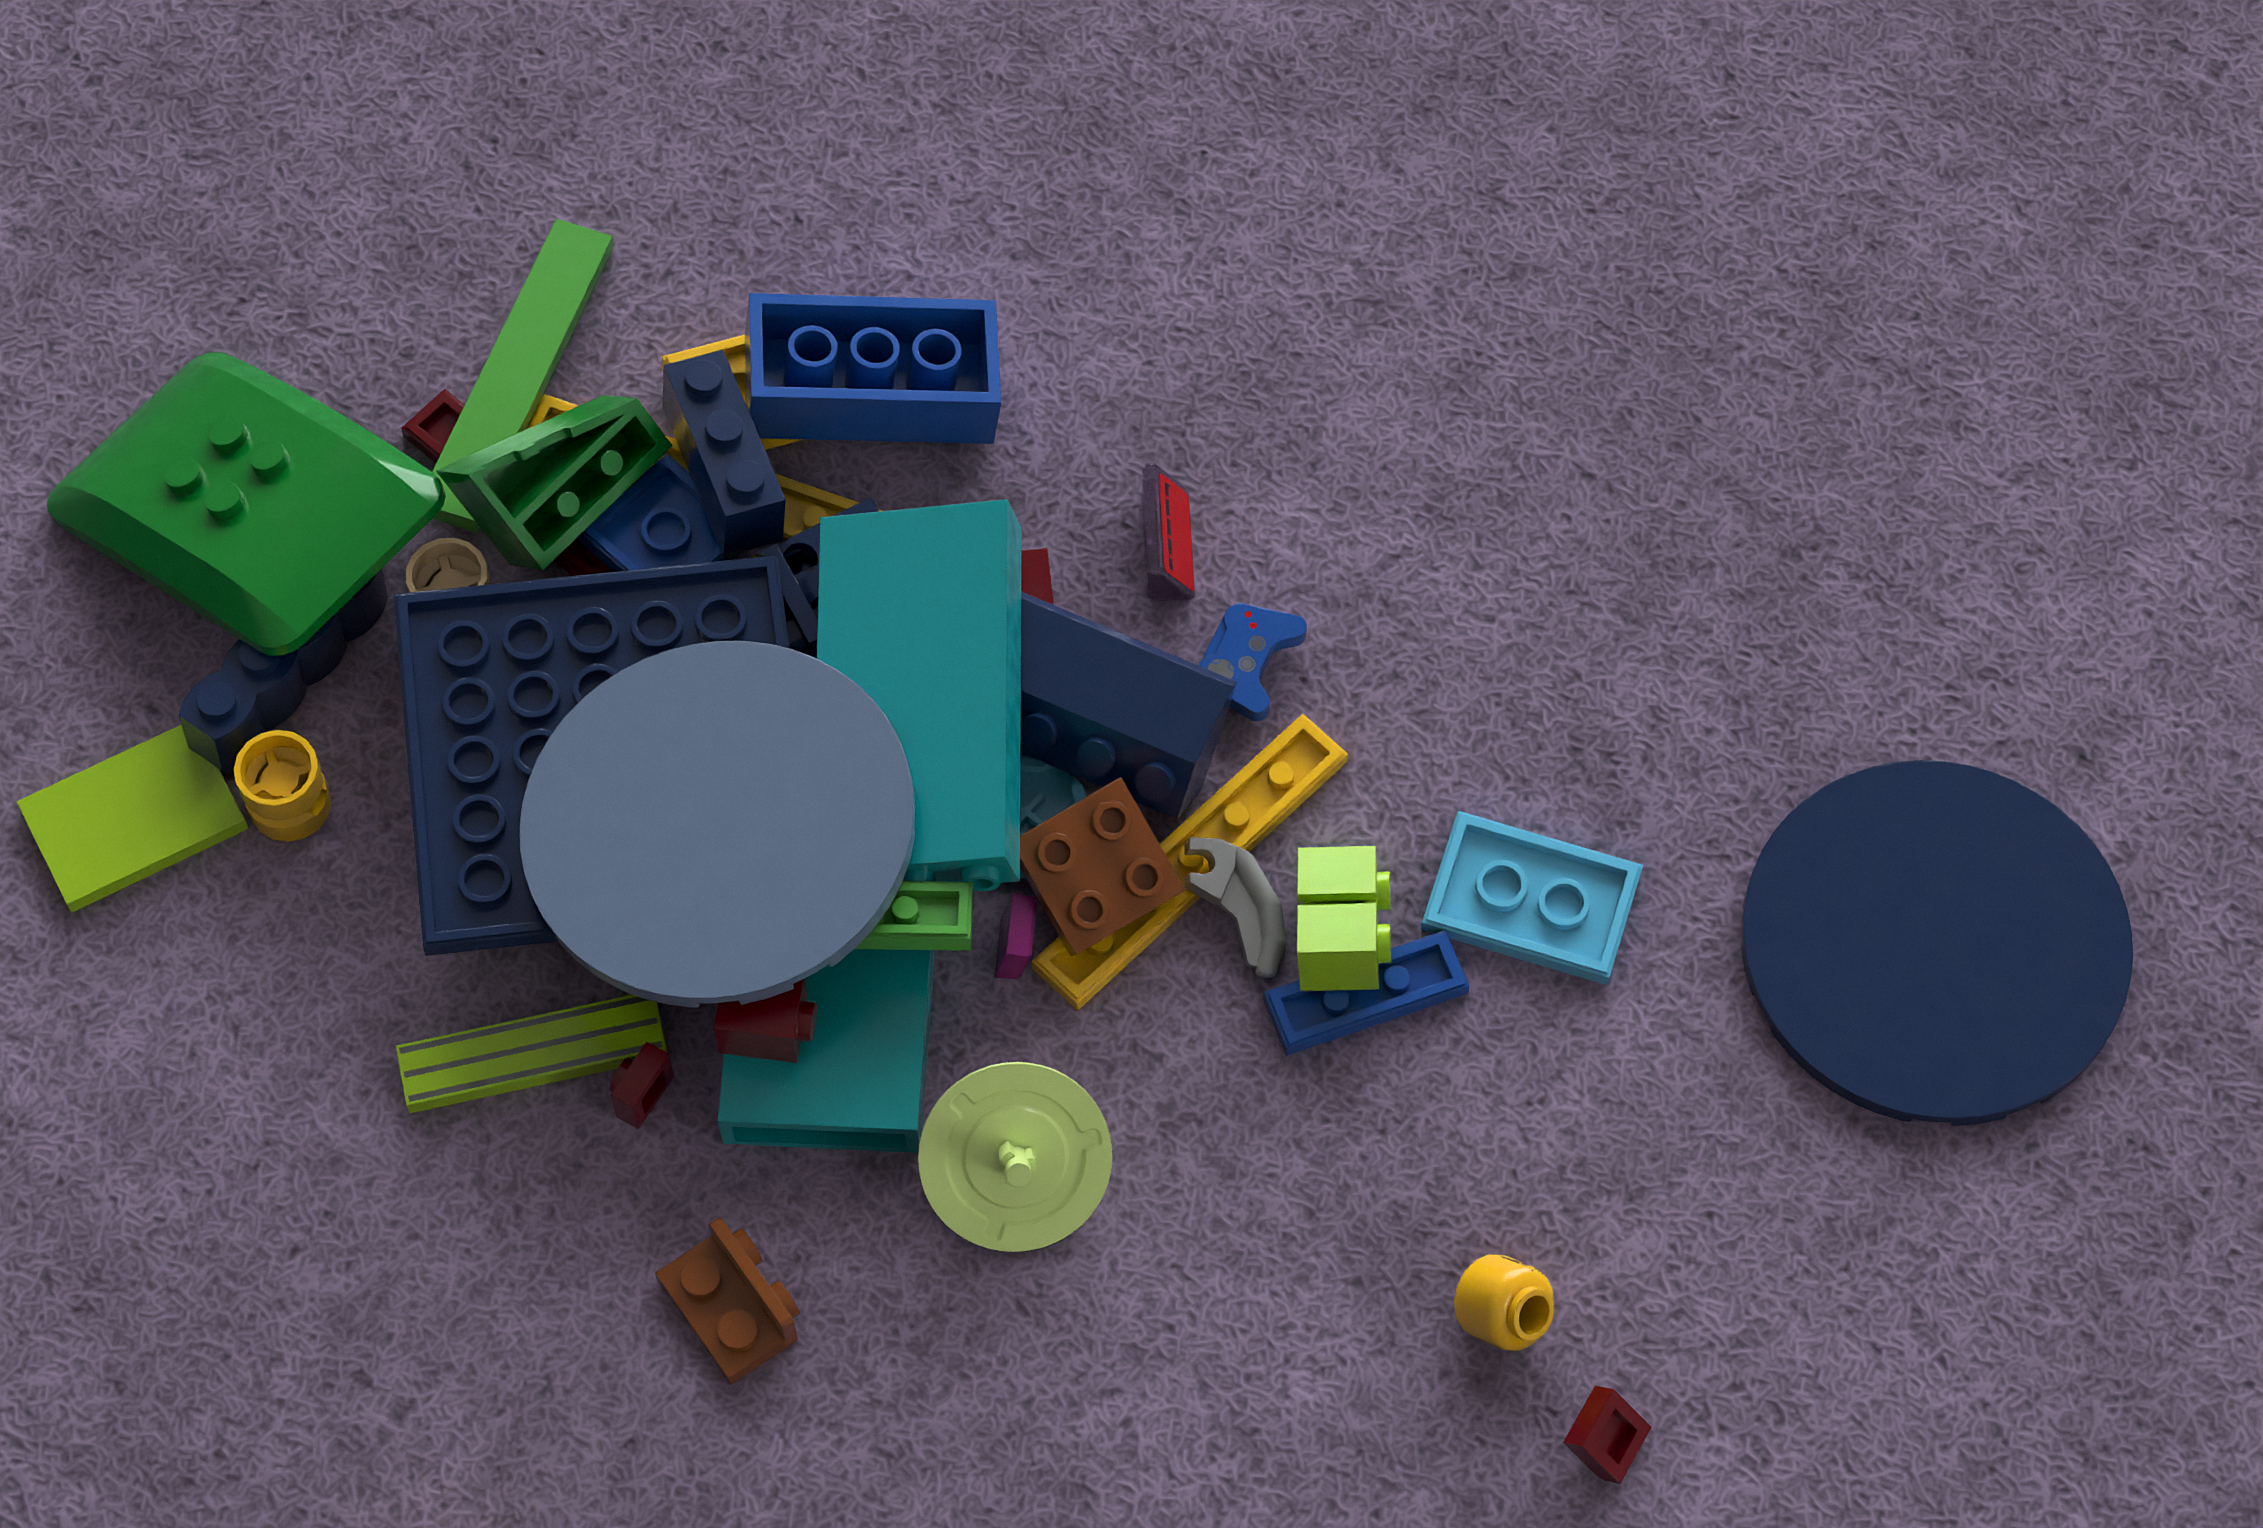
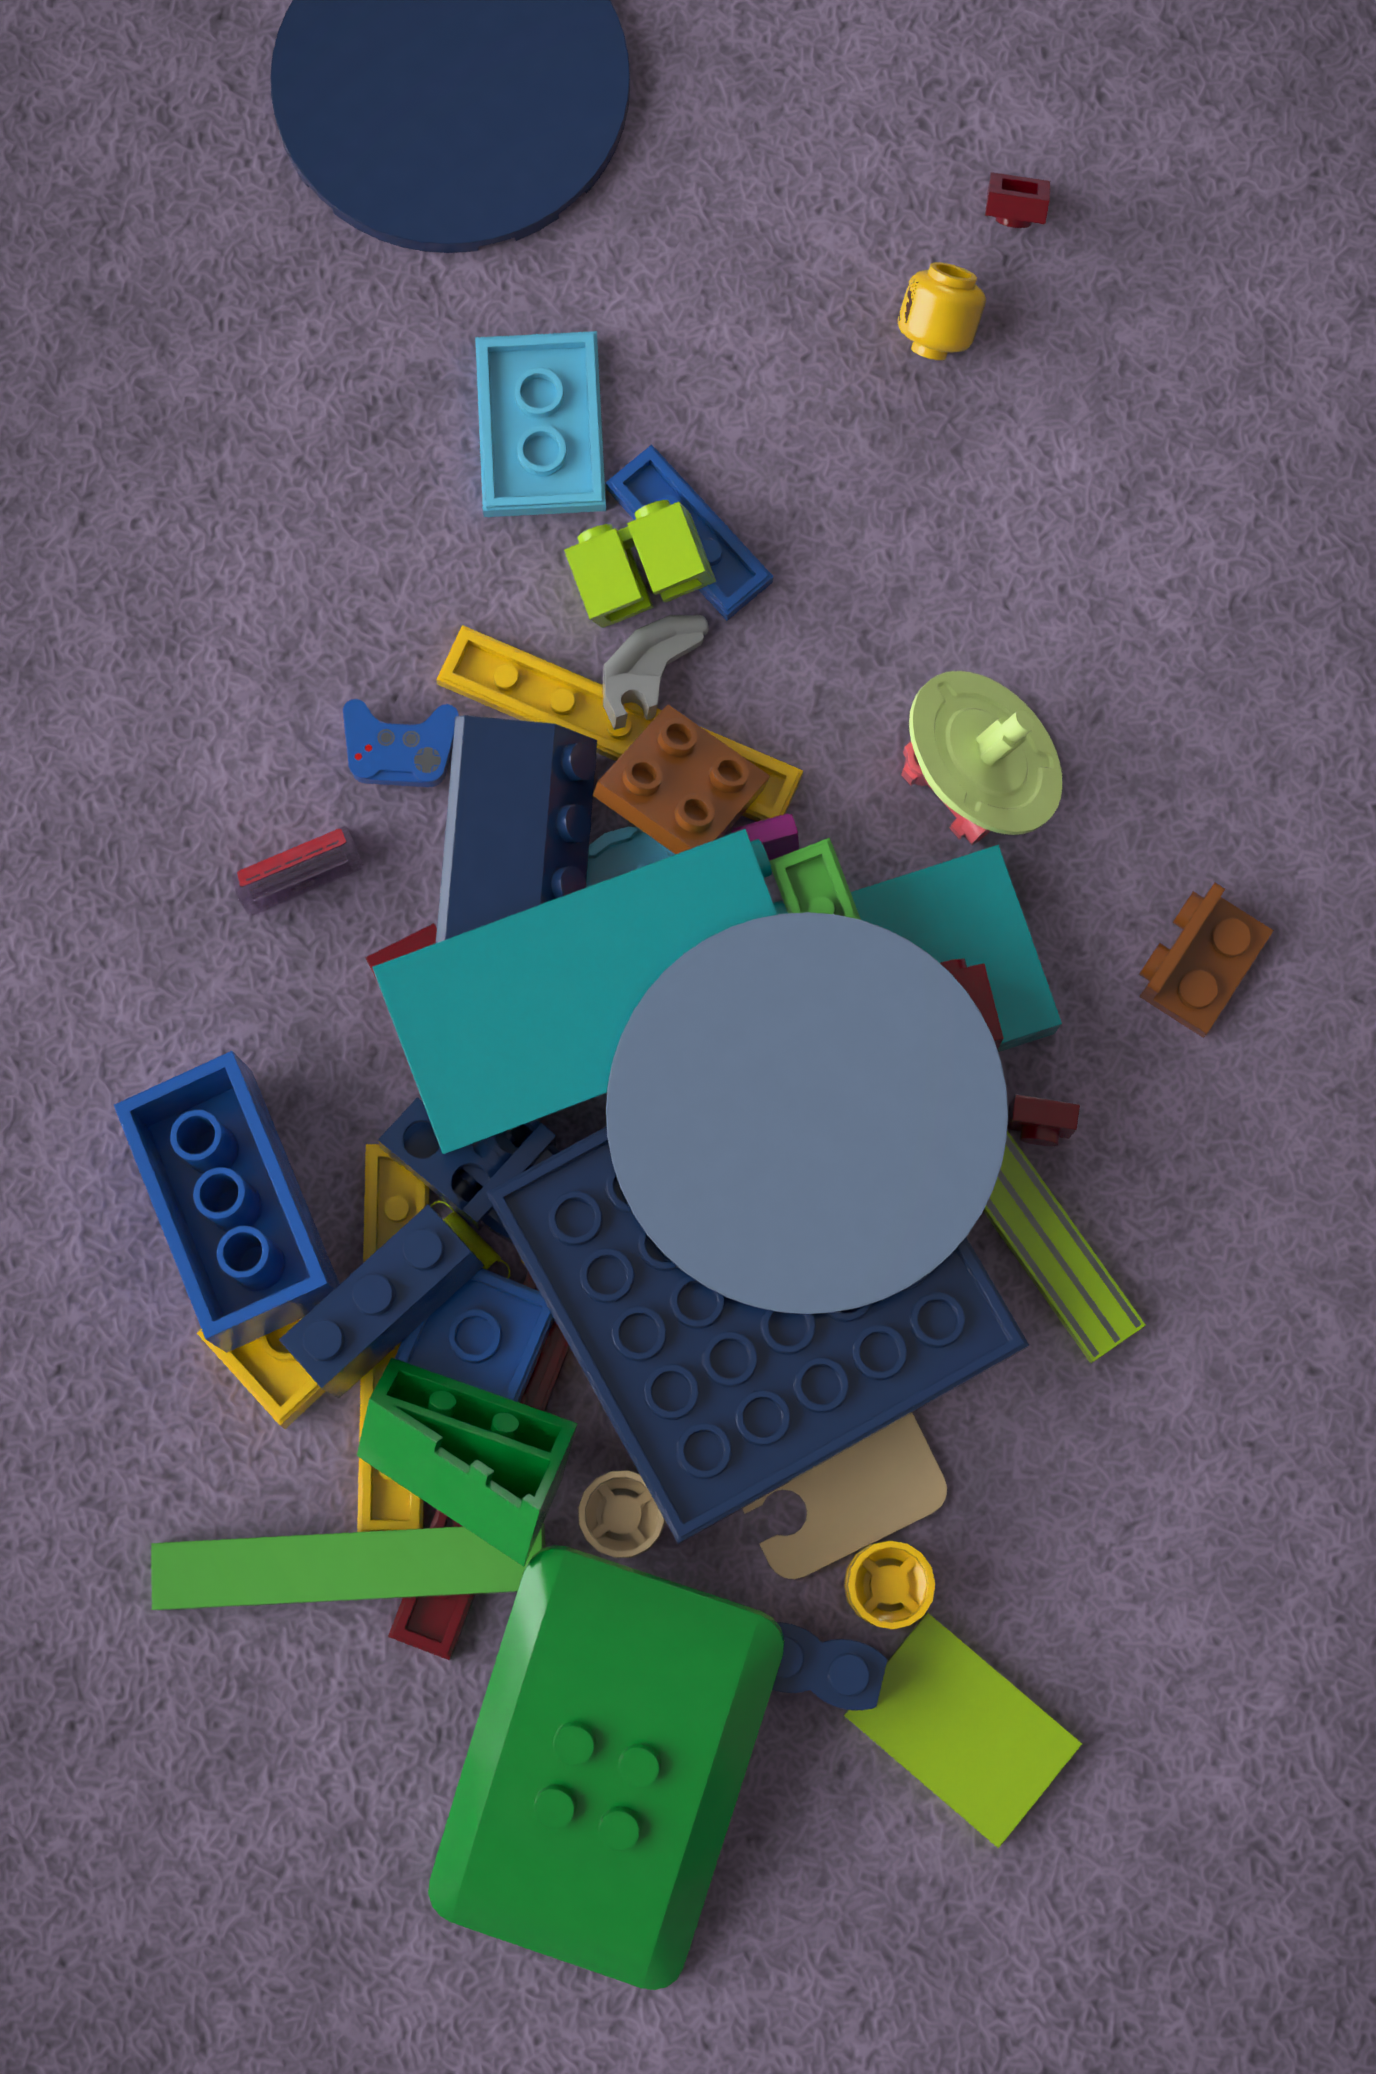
camera: 110 degrees left, 15 degrees up
none -> tan piece [743,1413,947,1579]

